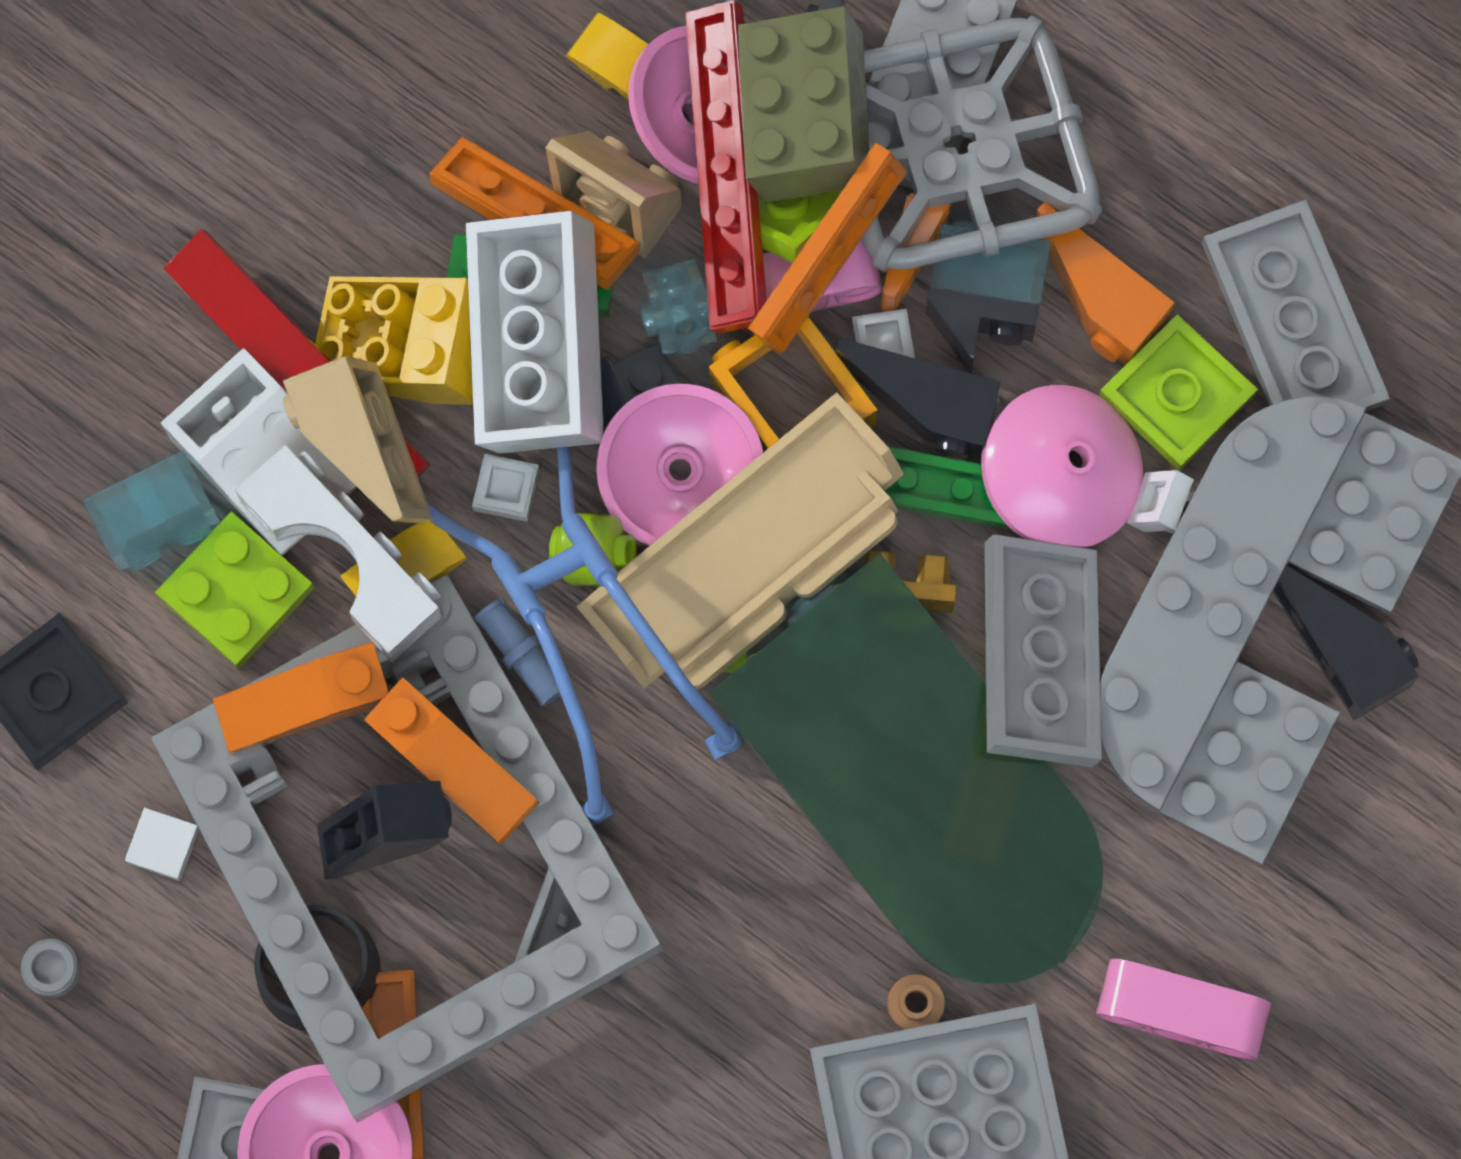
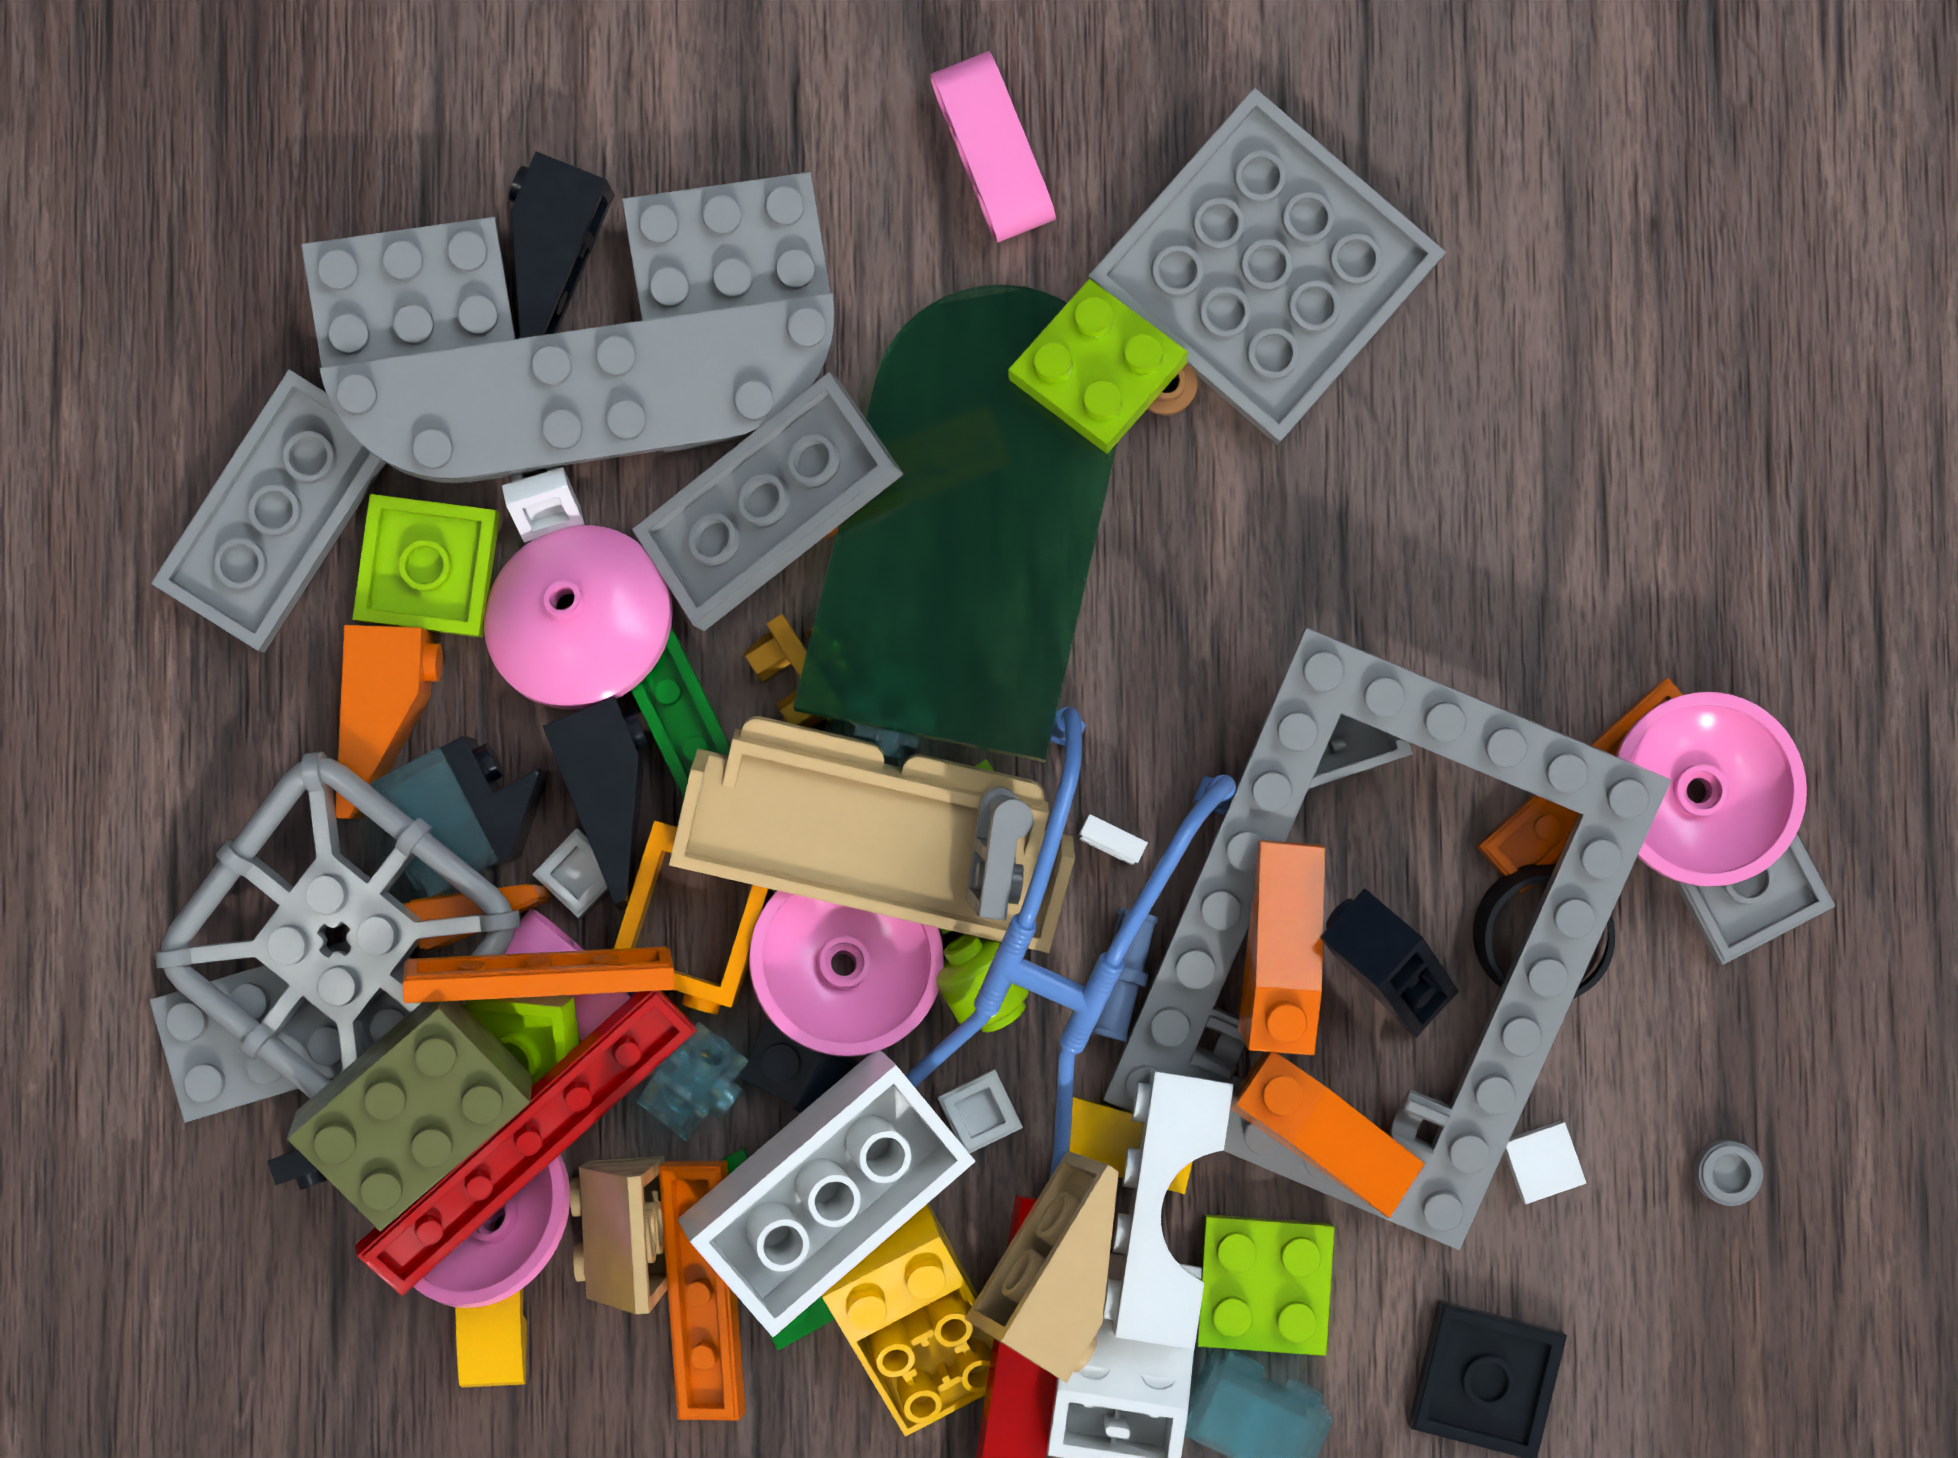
camera: 130 degrees left, 10 degrees up
none -> light grey plate [966,786,1033,921]
none -> lime plate [1008,278,1189,454]
none -> white tile [1078,814,1148,865]

